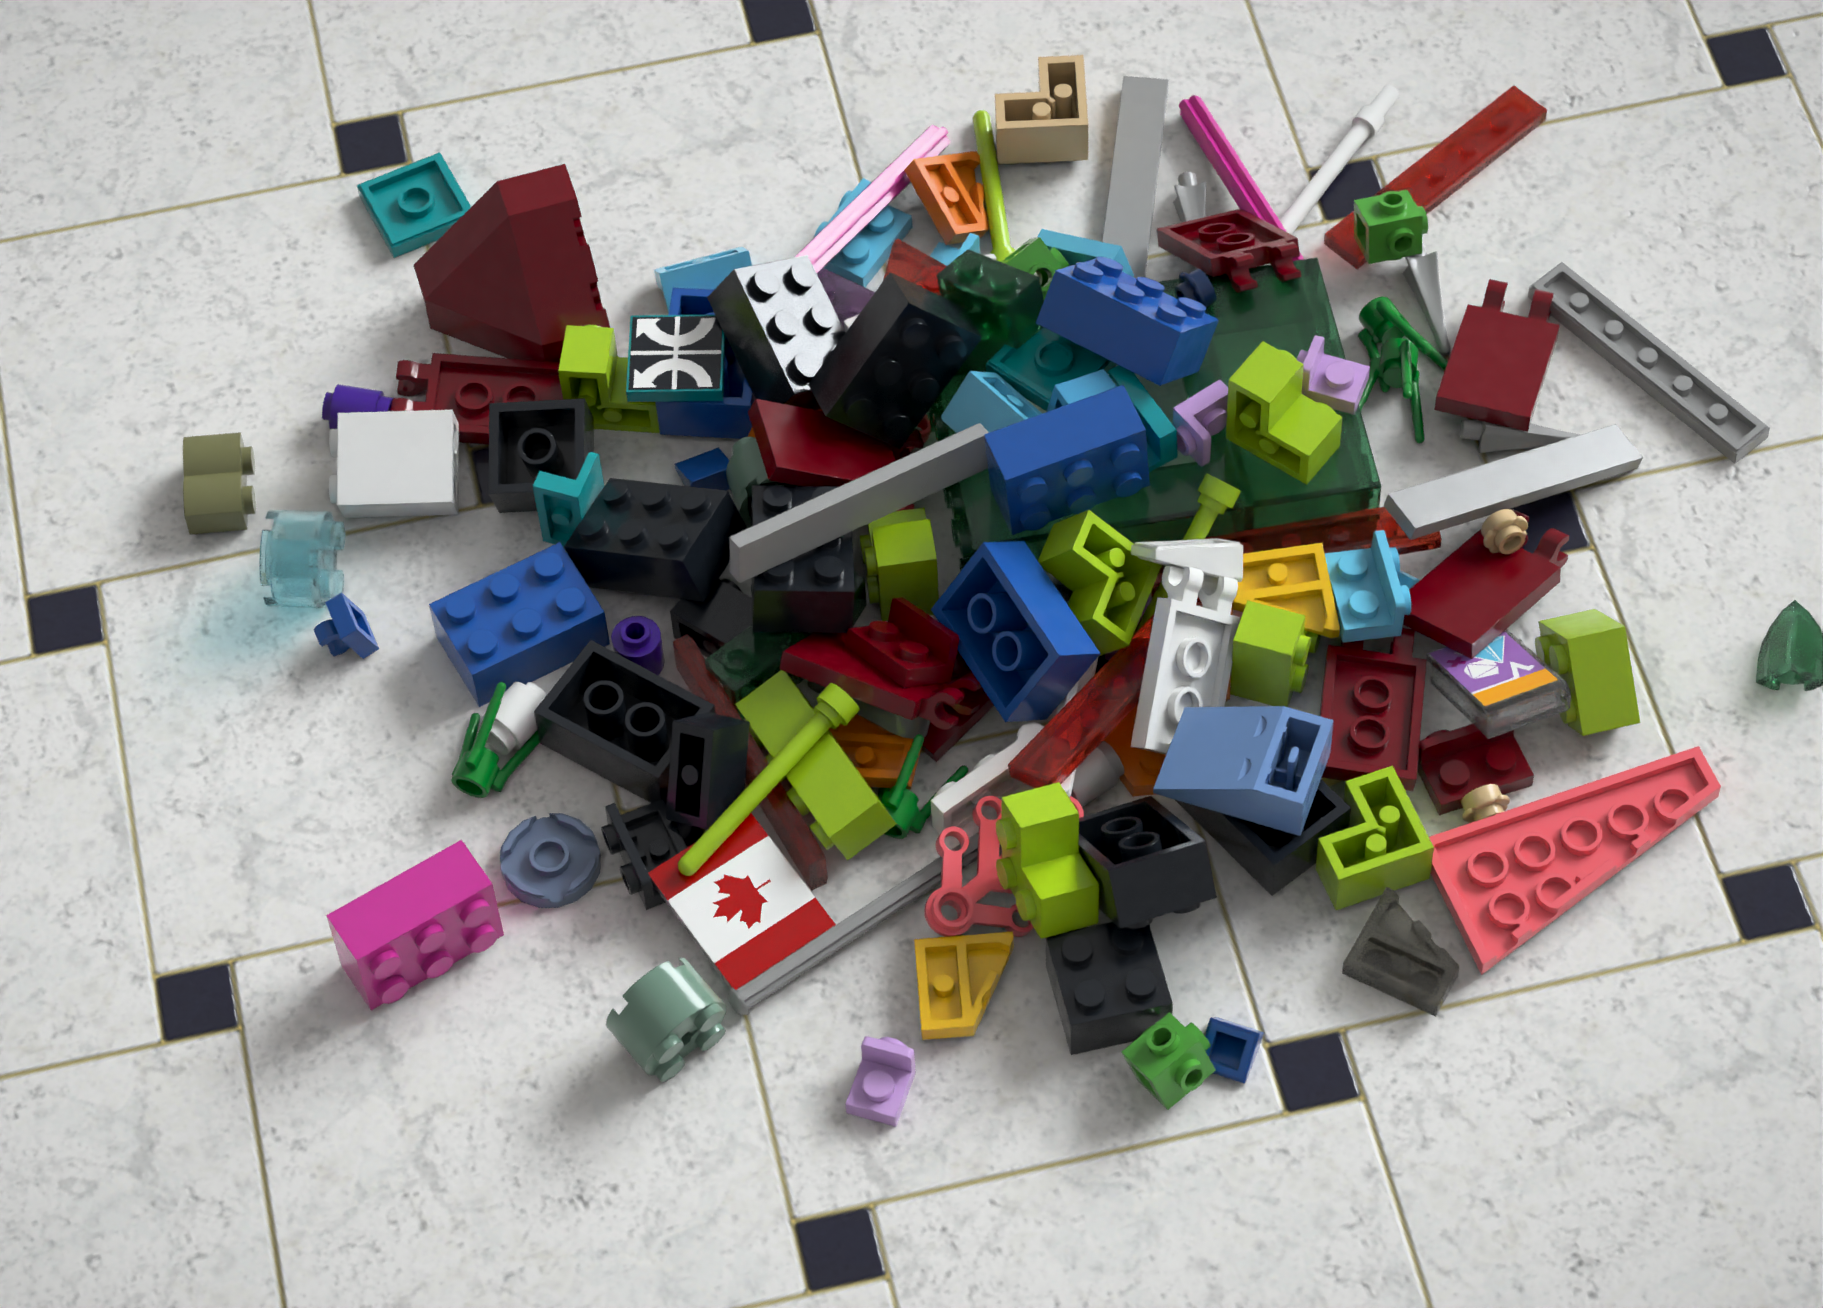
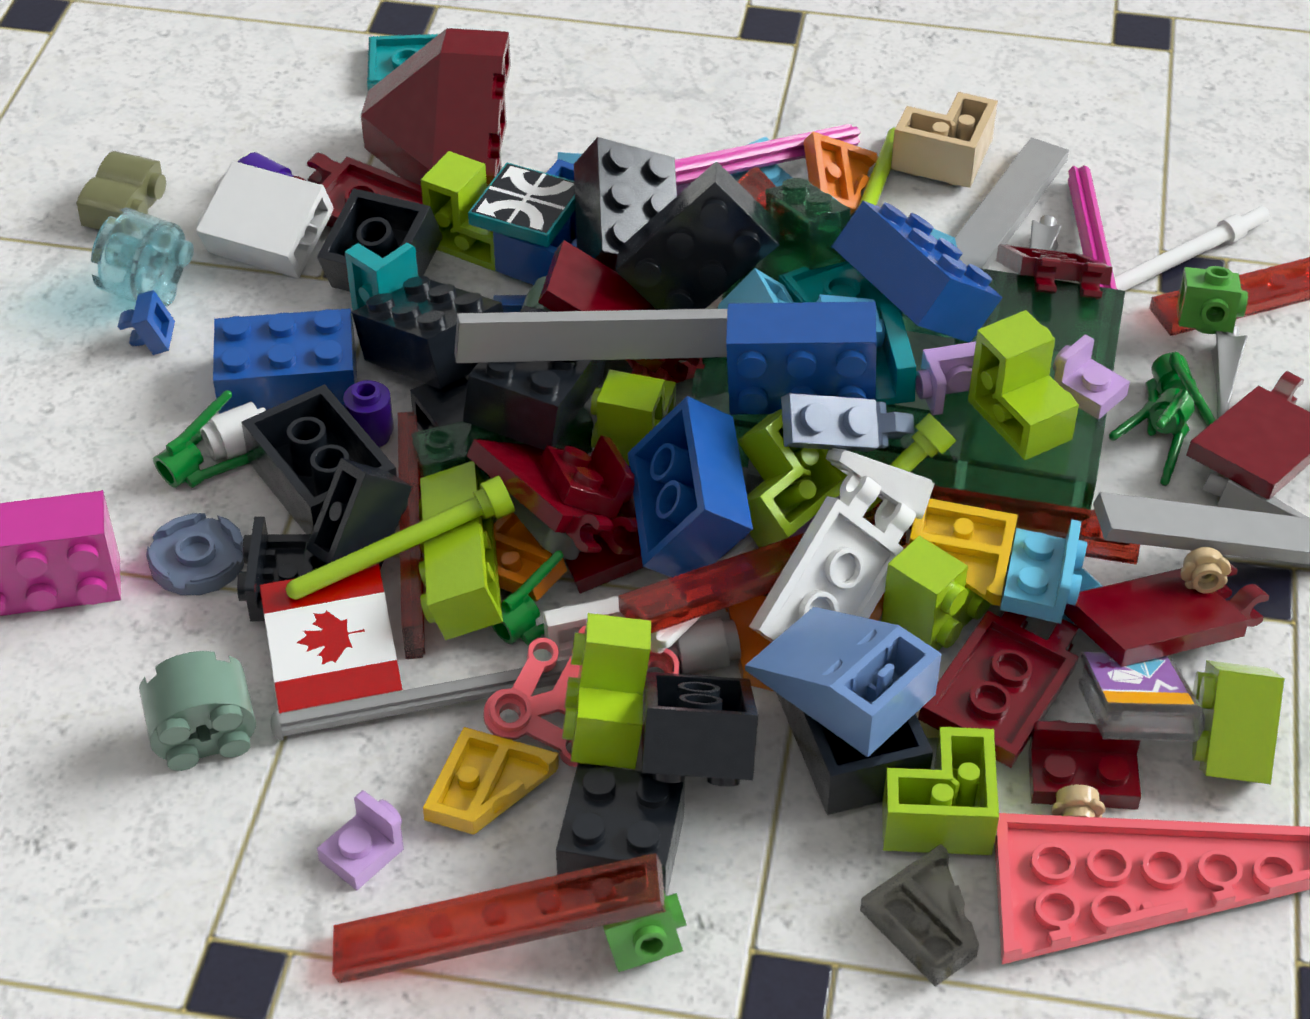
camera: 20 degrees right, 10 degrees down
dark blue plate [1175,269,1217,313] -> none
blue slope [1205,1017,1264,1084] -> none
none -> clear red tile [332,853,666,984]
none -> hinge [781,393,914,452]

